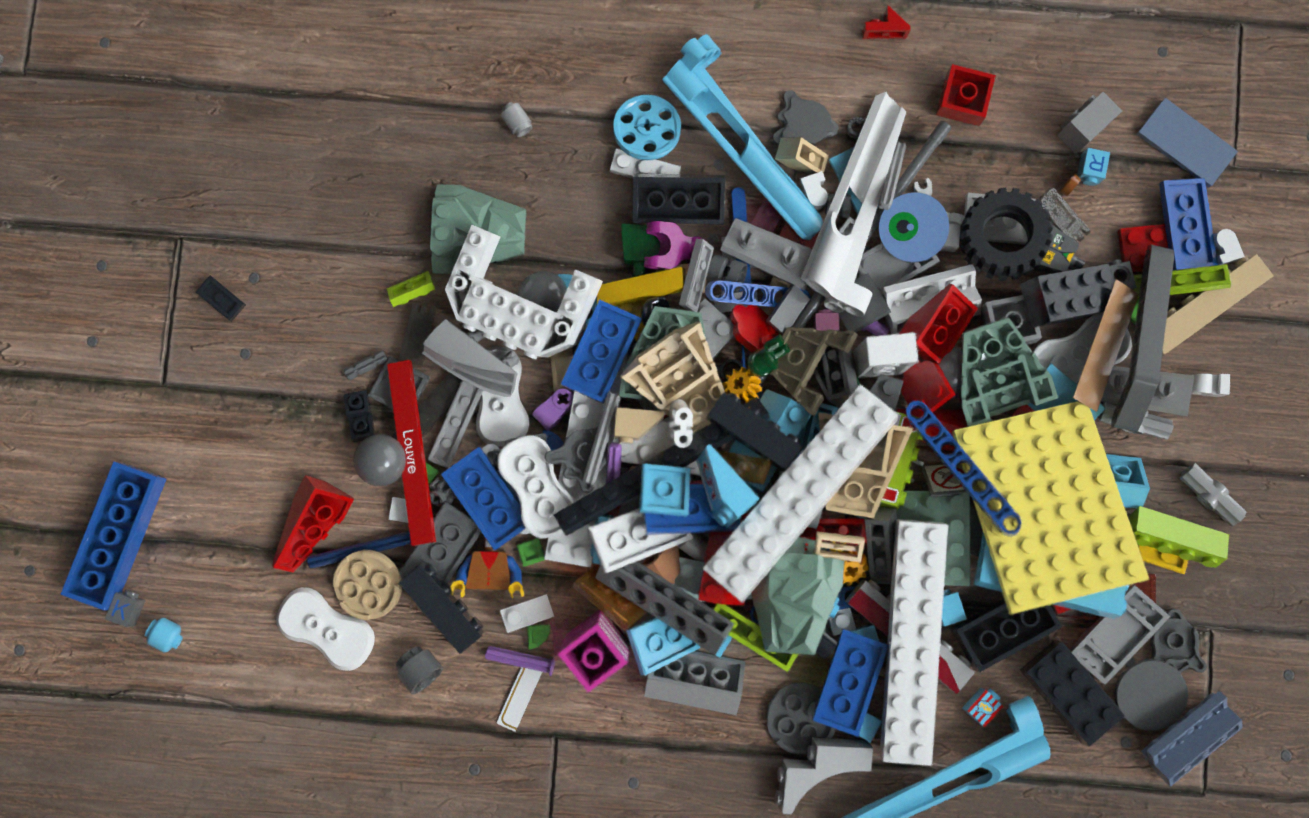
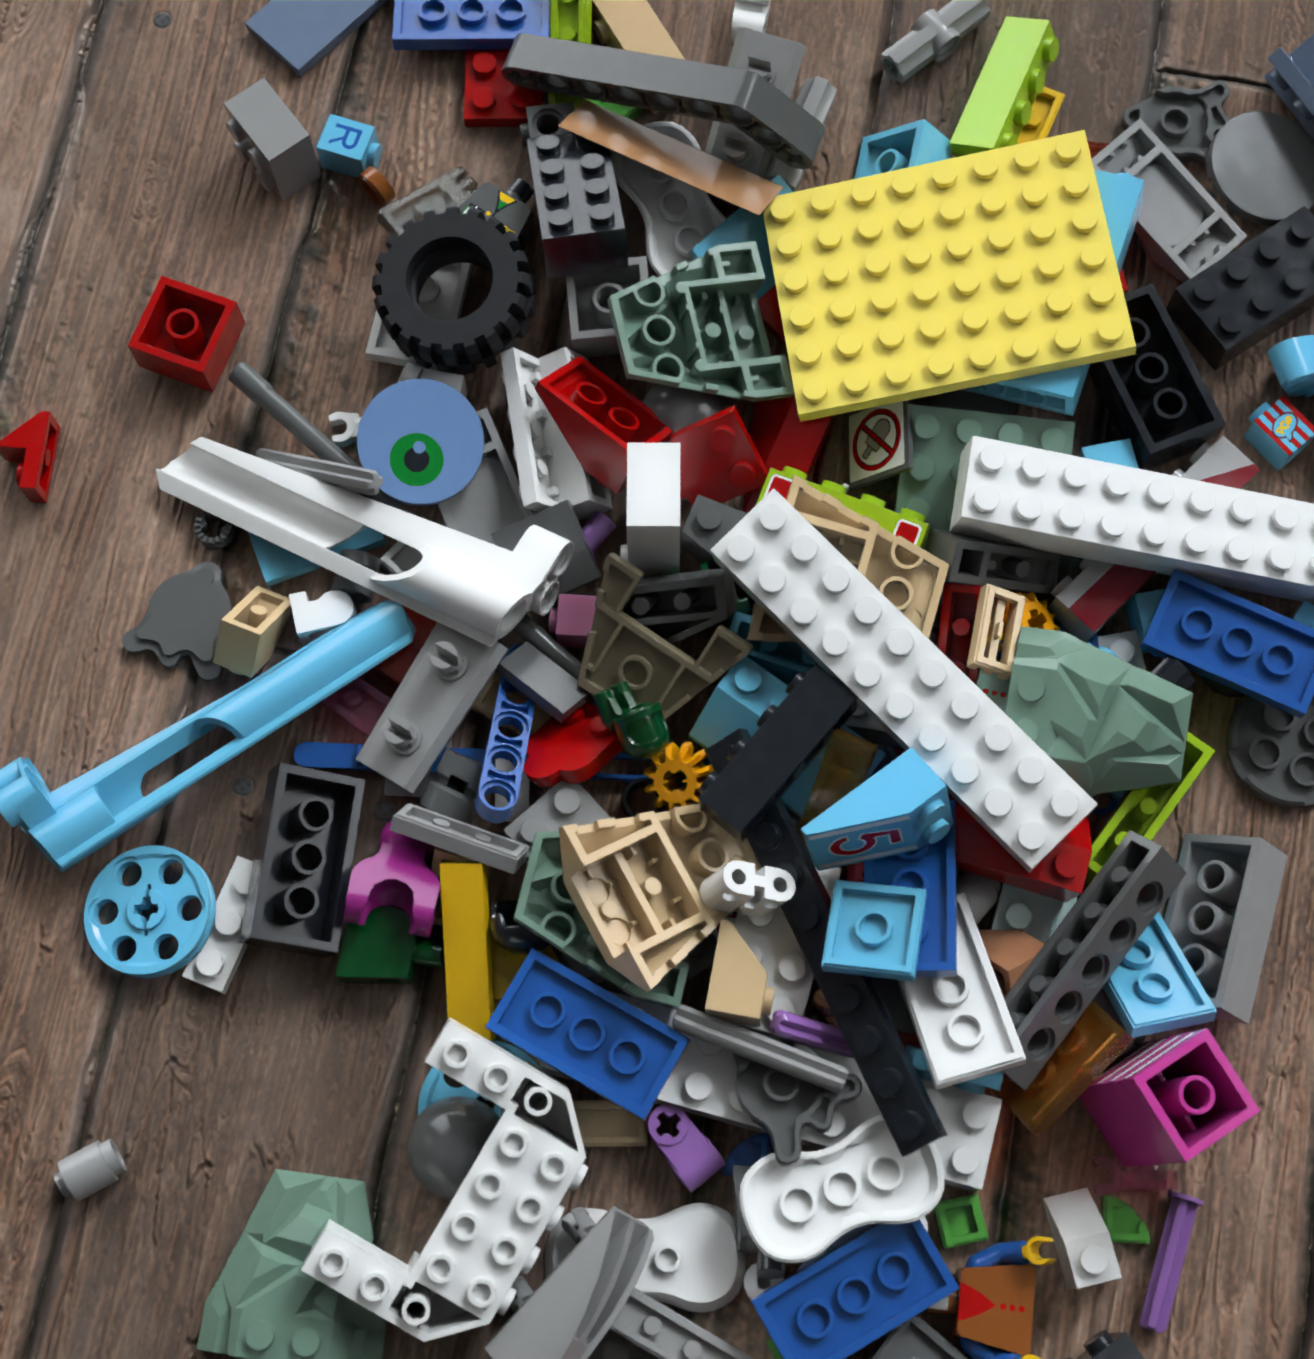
camera: 85 degrees left, 10 degrees down
white sticker [497,667,542,732] -> none
blue beam [906,401,1022,537] -> none

